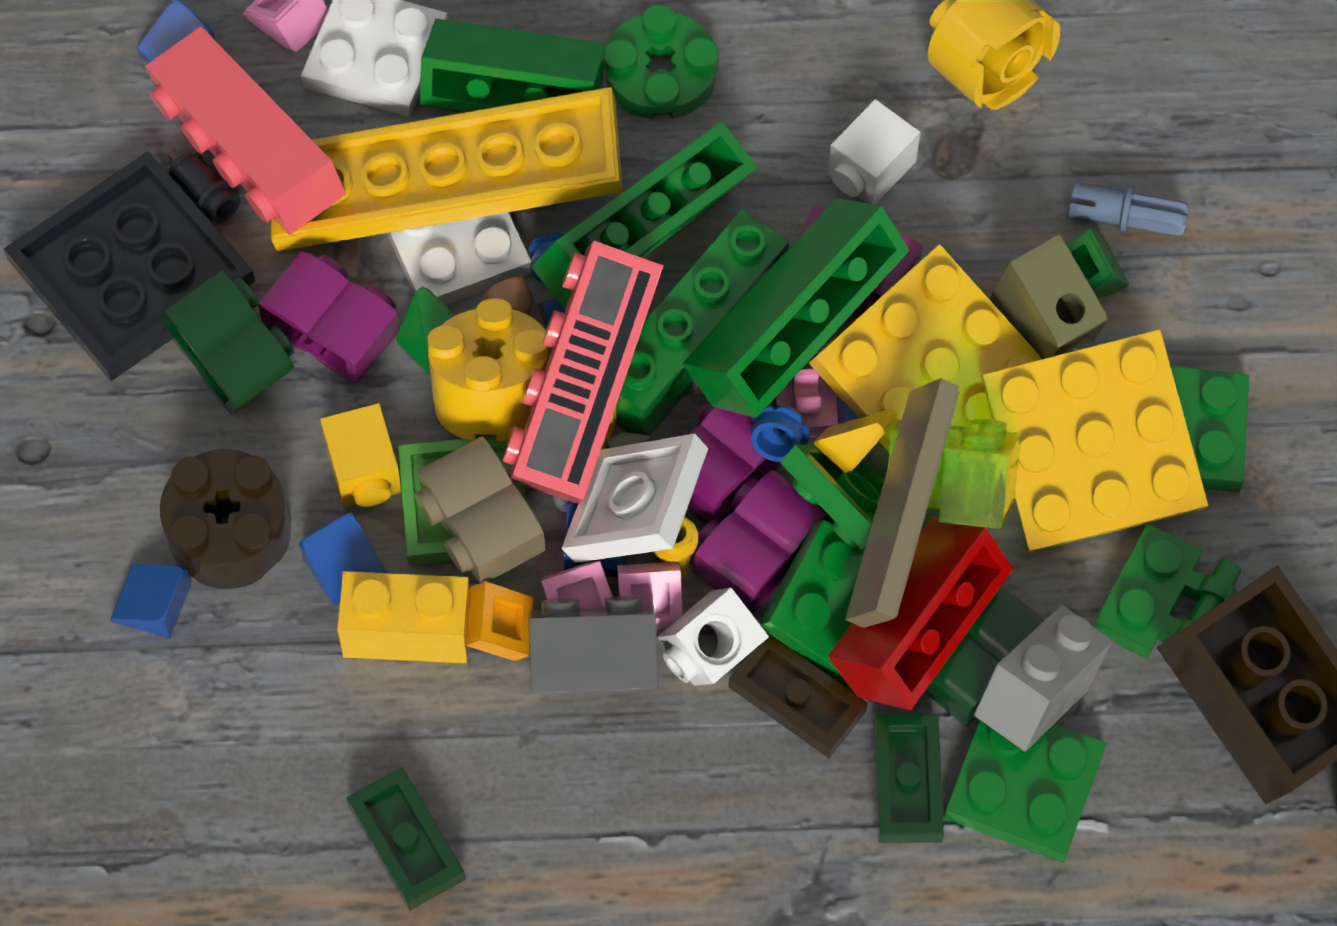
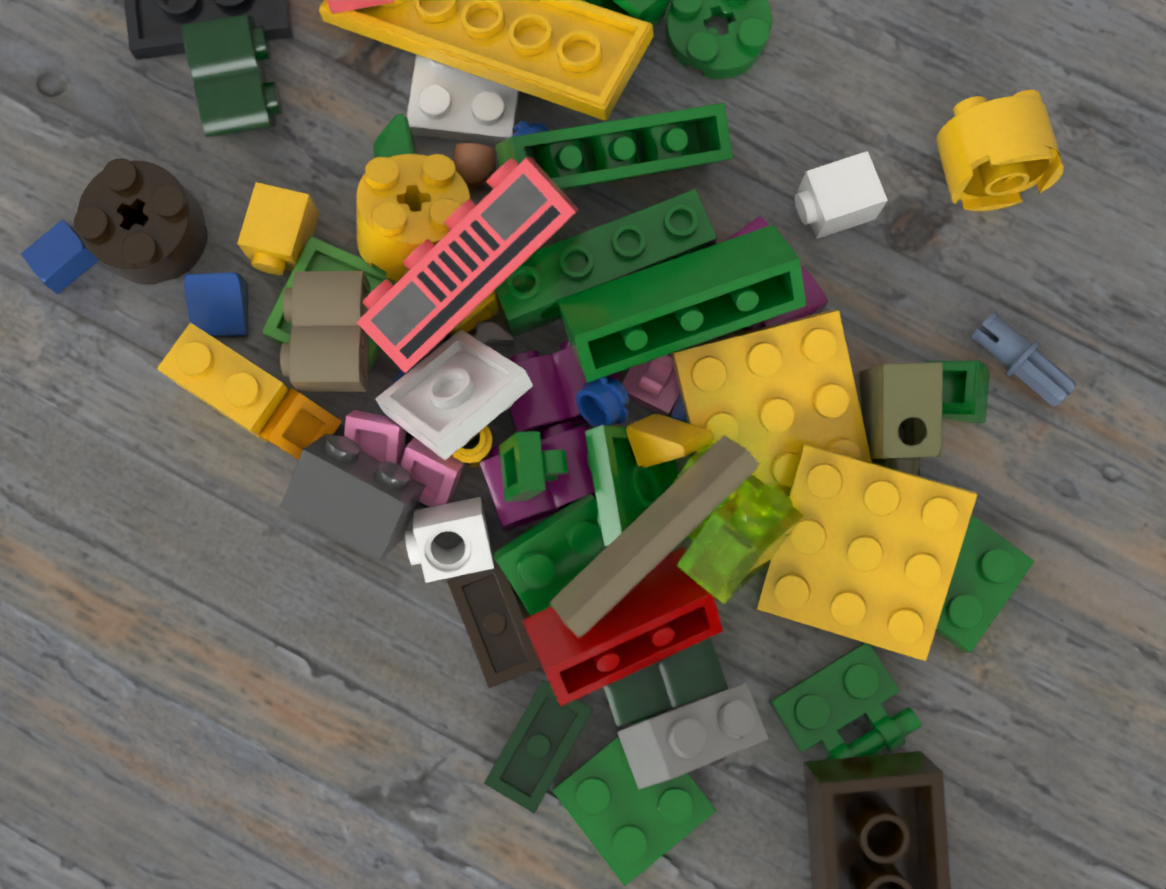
camera: 30 degrees right, 15 degrees up
magenta brick [258,251,399,384] -> none
dark green plate [346,767,466,911] -> none
none -> green tile [499,431,568,502]

